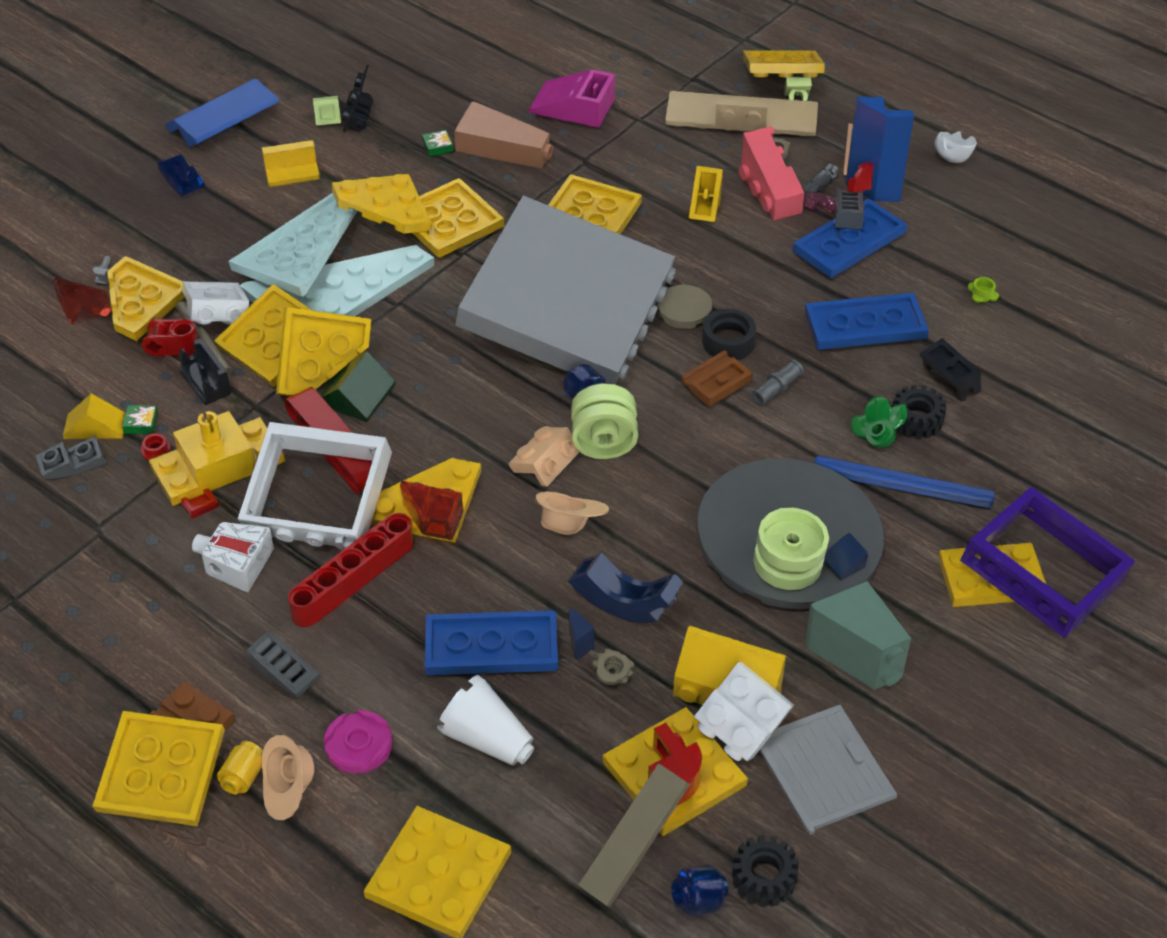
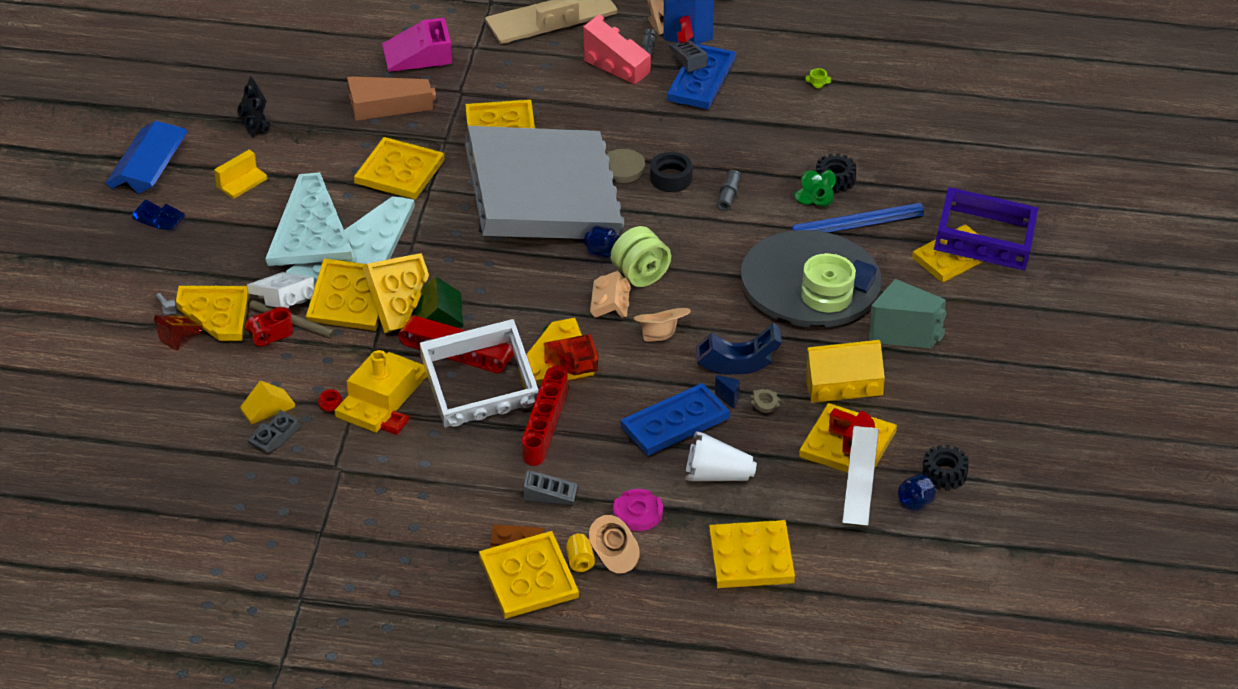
camera: 30 degrees left, 5 degrees down
green tile [122,405,159,434] -> none
black hinge [179,338,231,406] -> none
white torso [192,522,274,592] -> none
yellowish green tile [313,96,341,126] -> none
yellow plate [332,174,431,234] -> none
green tile [422,130,454,157] -> none
dark orange plate [681,350,753,407] -> none
yellow slope [689,166,723,222] -> none
white plate [694,662,794,761] -> none
light grey piece [759,705,897,835] -> none
clear pink arm [803,191,835,214] -> none
blue plate [804,292,929,350] -> none
black hinge [920,338,981,401] -> none

